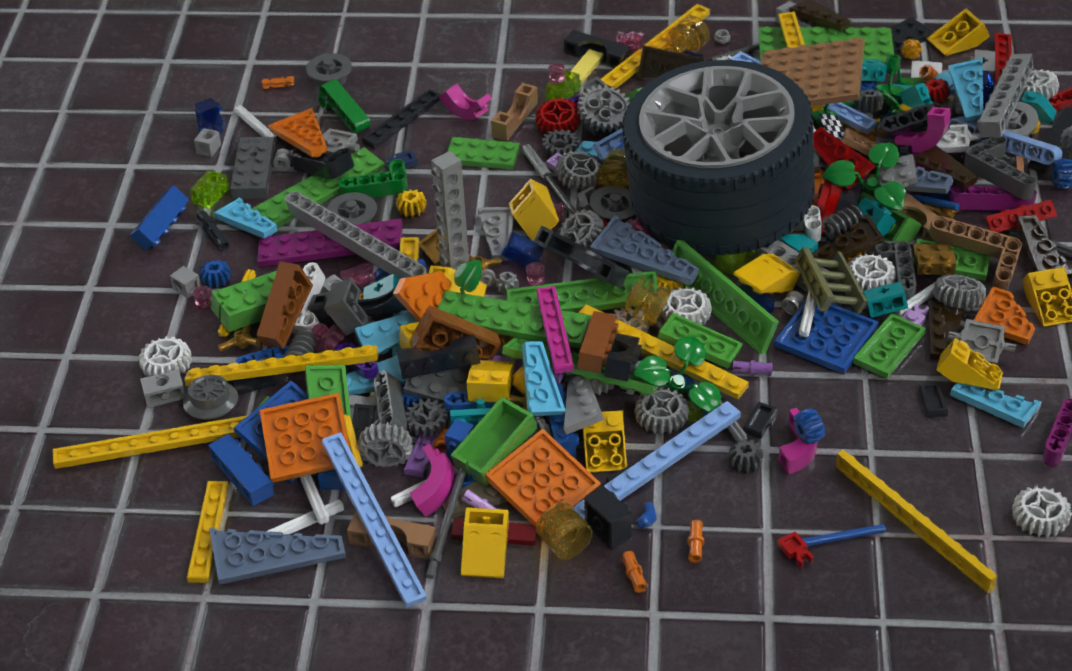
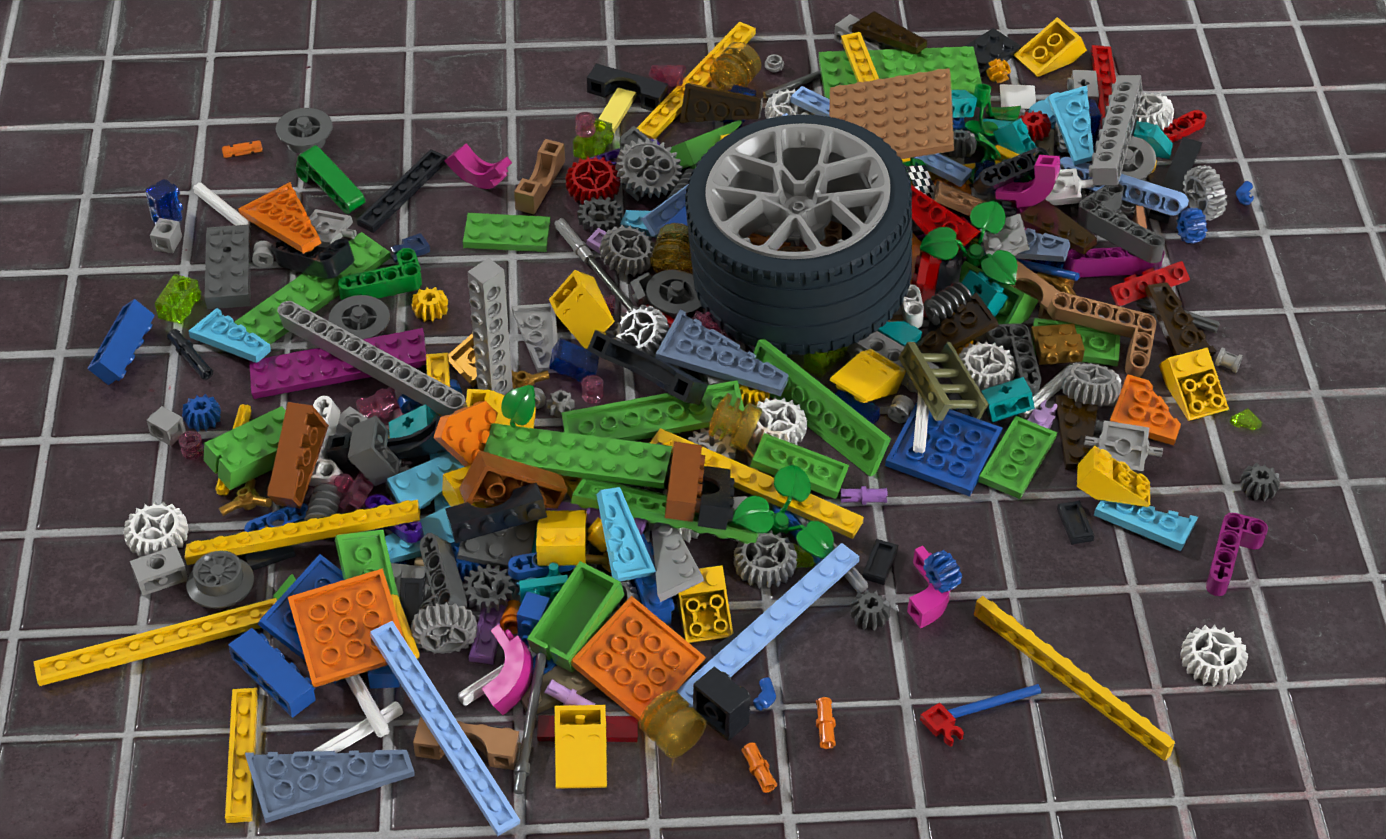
camera: 10 degrees left, 5 degrees up
dark pink tile [536,286,574,374] -> none
orange cone [919,65,939,81] -> none

